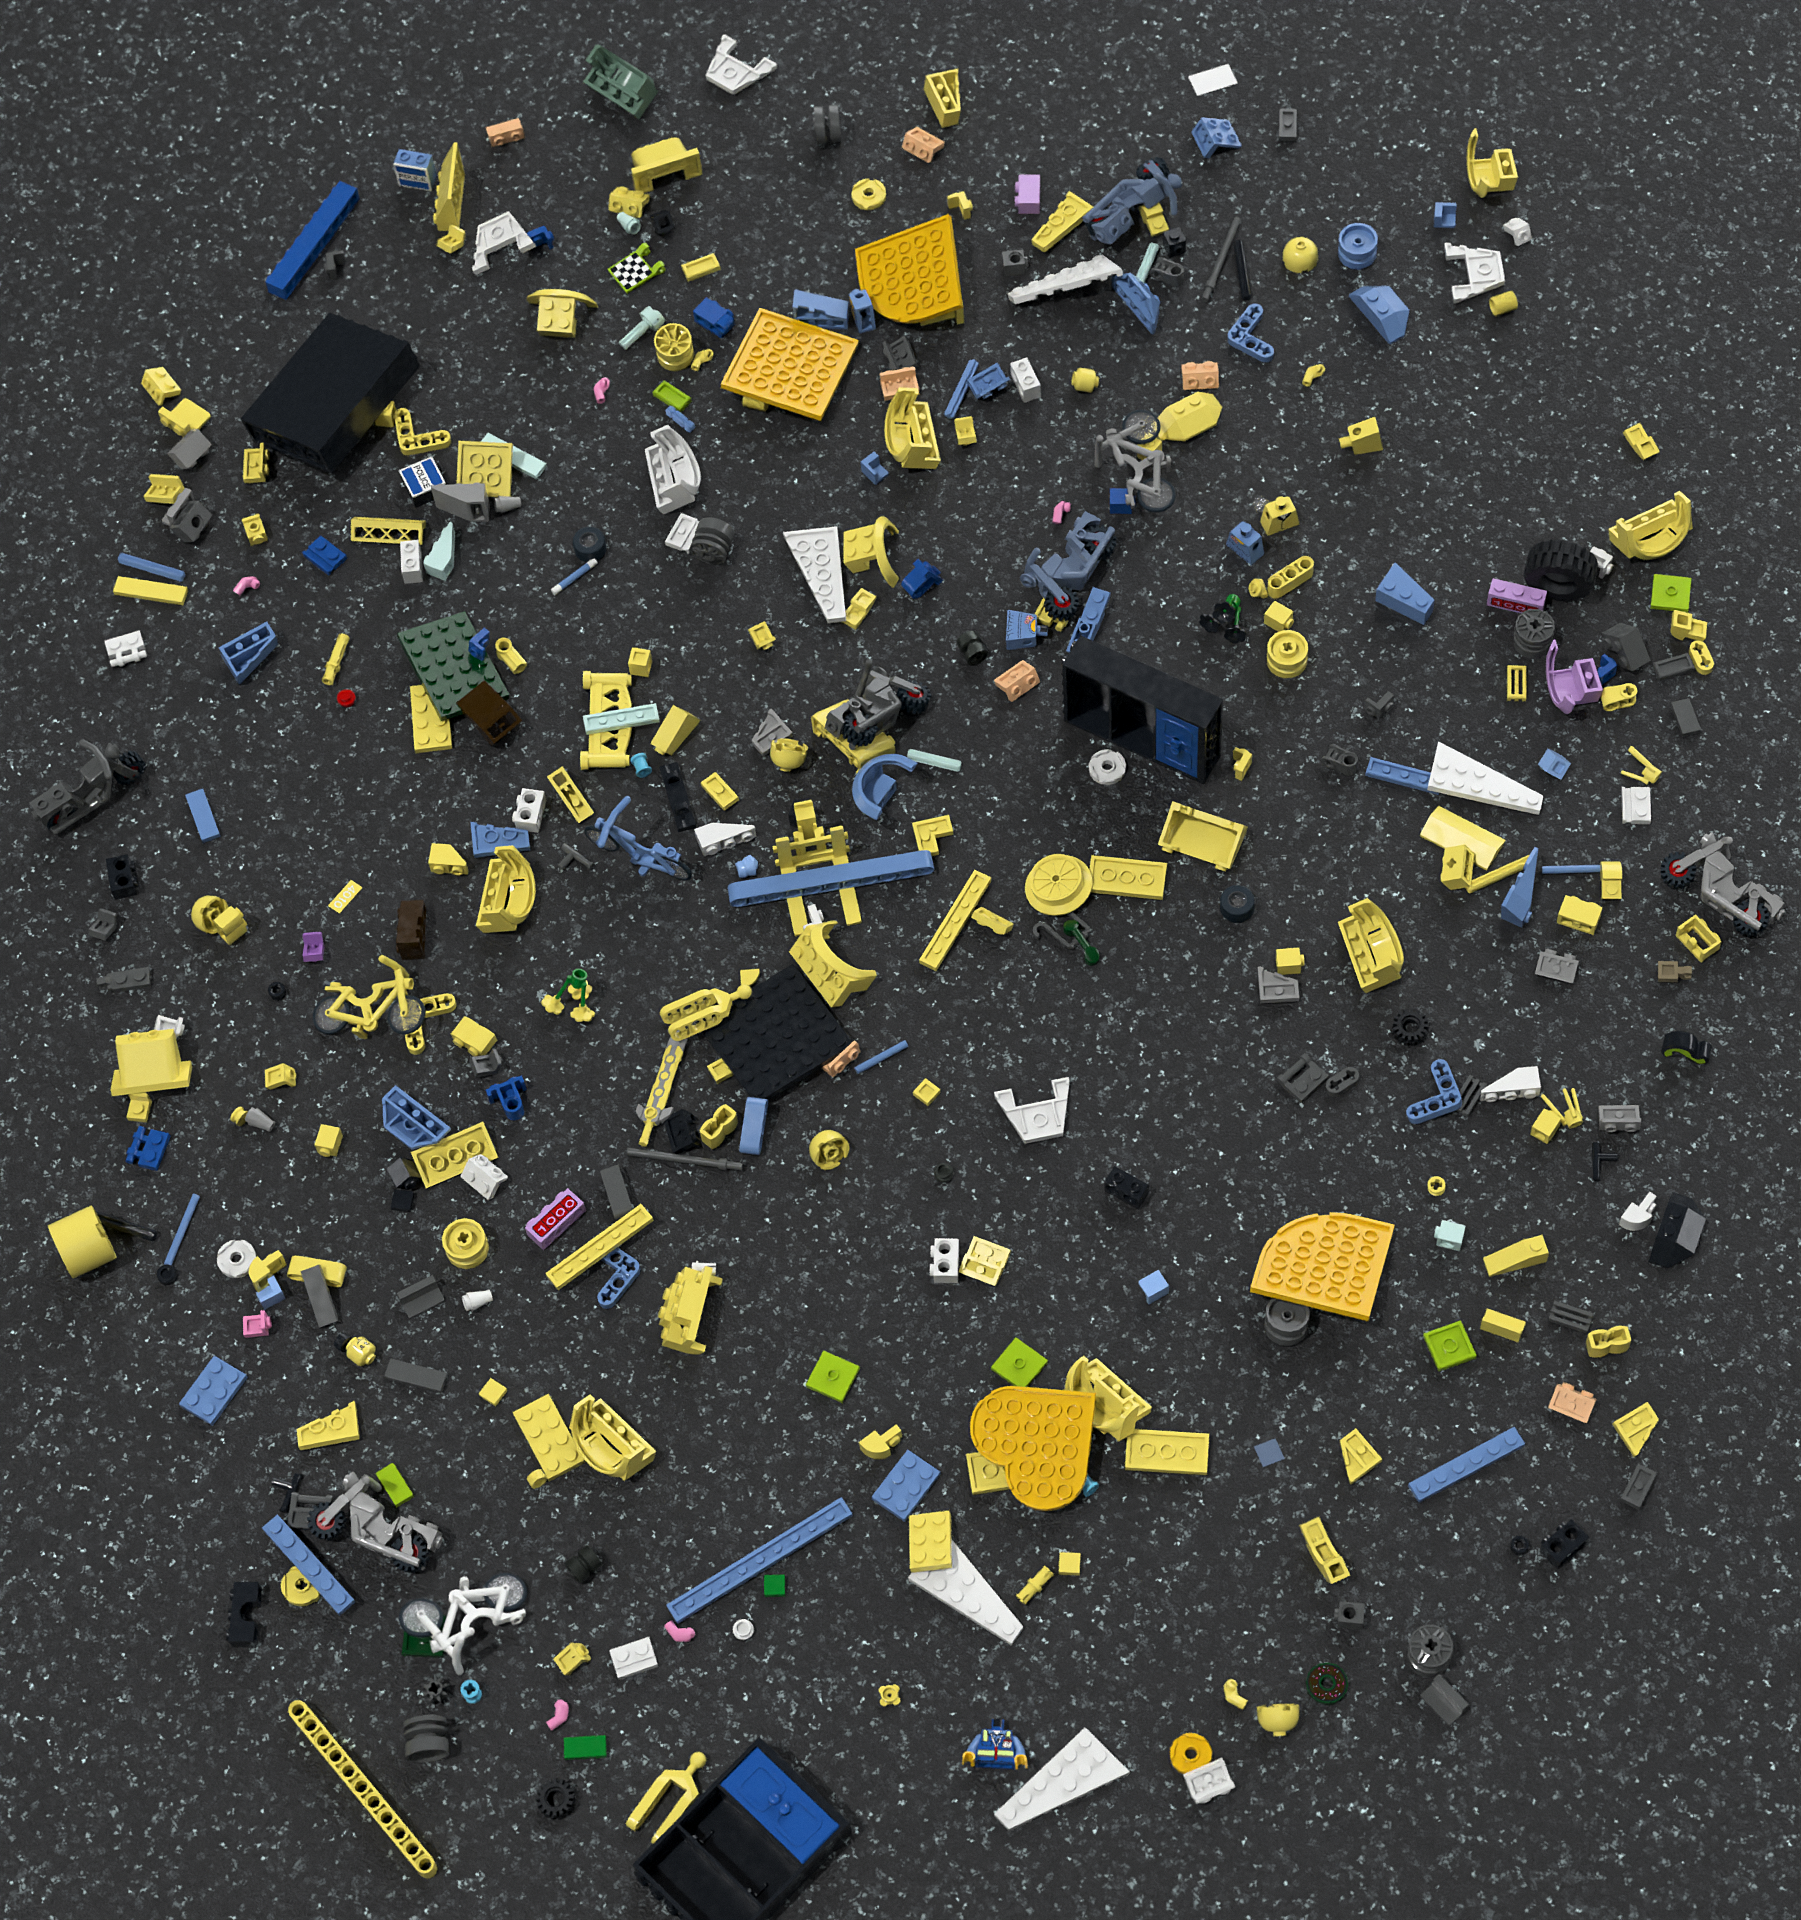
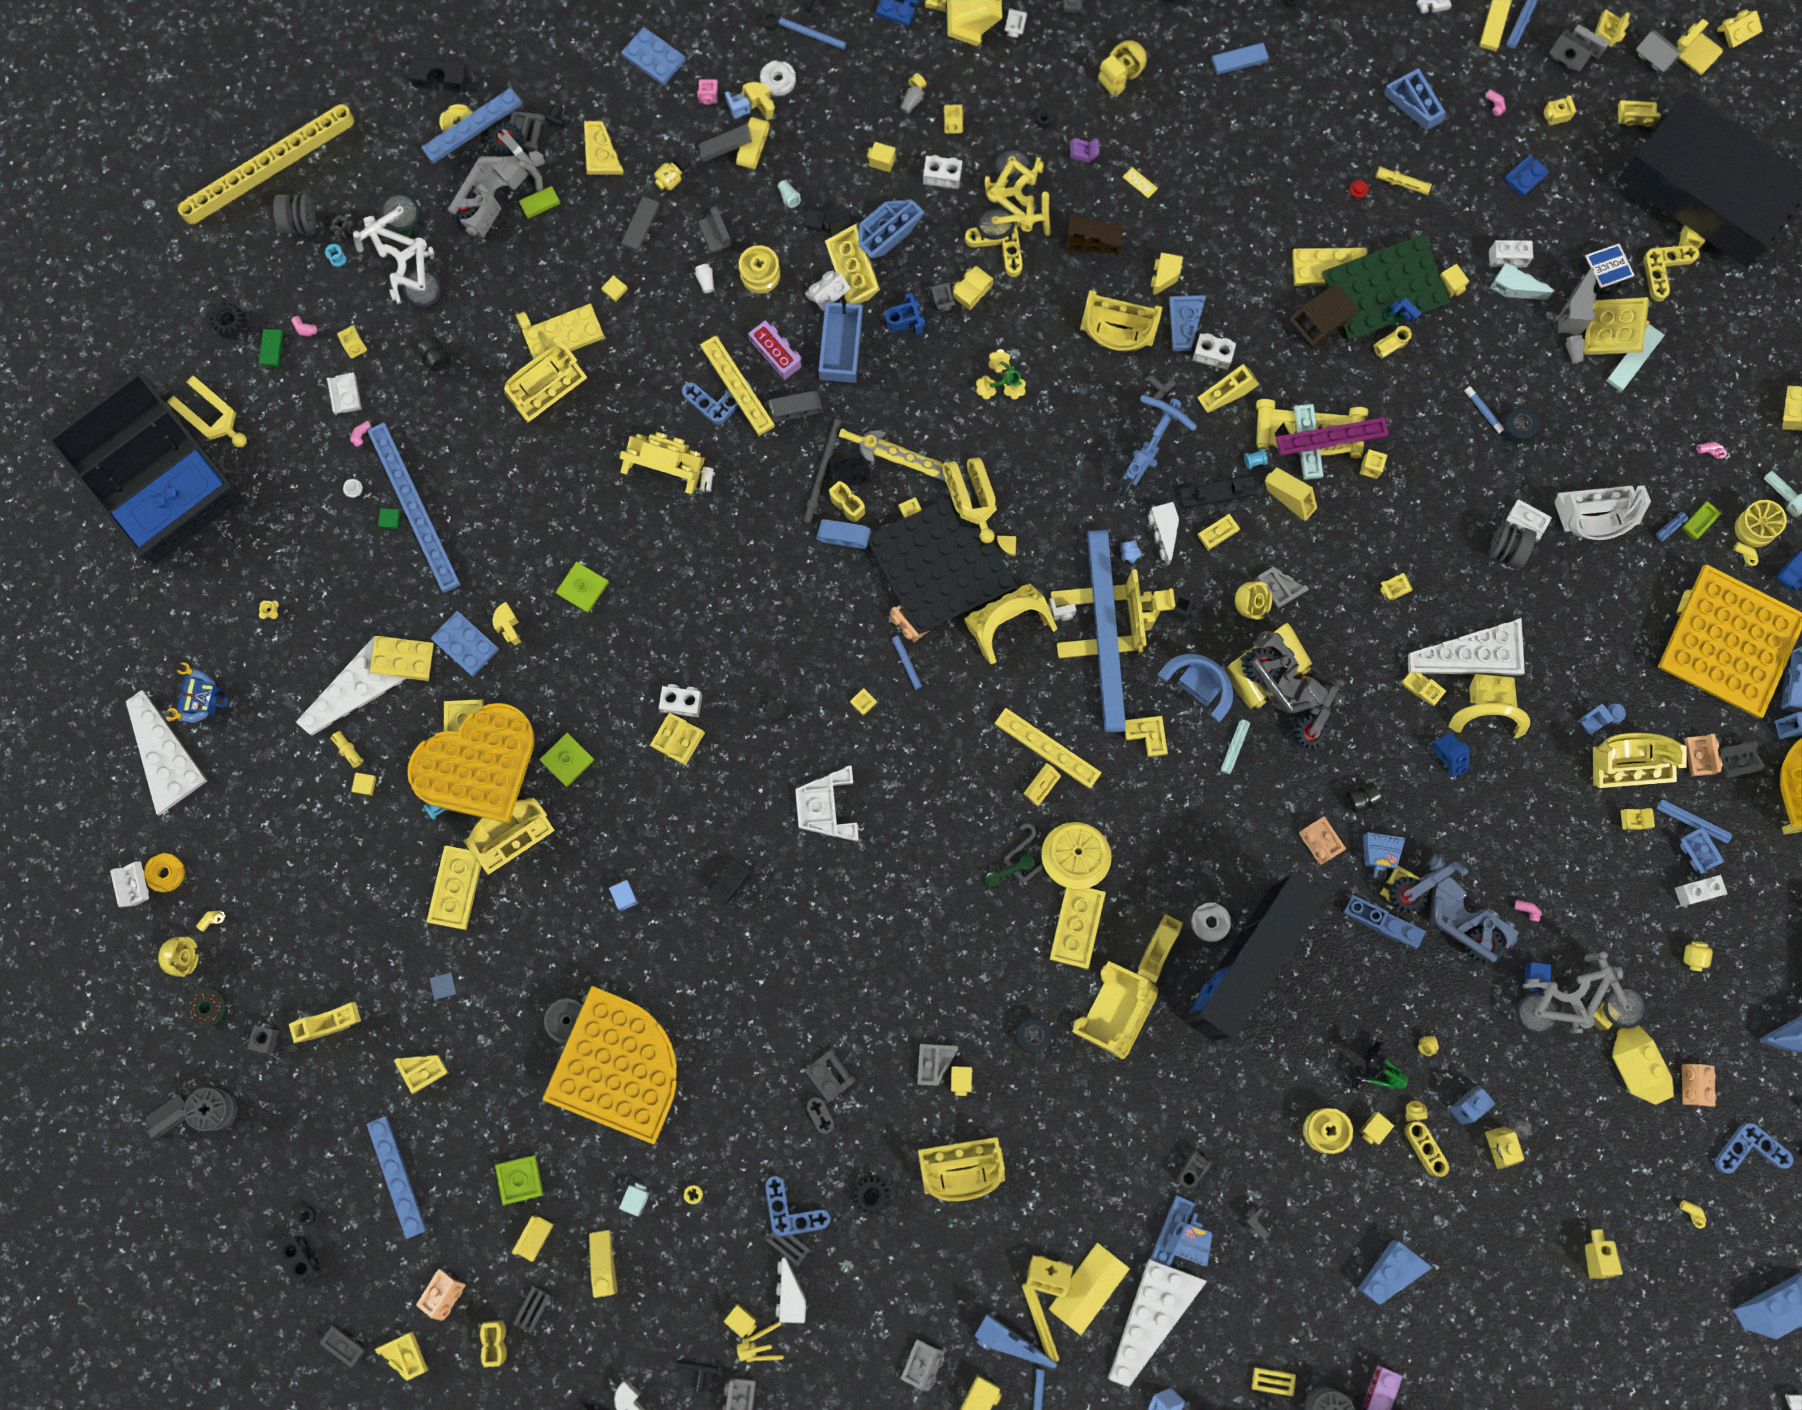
camera: 90 degrees right, 15 degrees up
light yellow fence [351,517,426,545] -> none
light yellow cylinder [809,1130,849,1170] -> none
light yellow bracket [1233,747,1252,781] -> none
none -> light aqua cone [778,180,801,208]
none -> medium blue piece [819,302,863,383]
none -> white brick [923,155,962,189]
none -> light yellow arch [1137,914,1183,983]
none -> medium blue torso [1165,1213,1212,1266]
none -> magenta plate [1276,417,1389,456]
none -> light yellow plate [1418,1036,1439,1056]
none -> light yellow brick [1440,264,1469,298]
none -> medium blue plate [1607,704,1626,723]

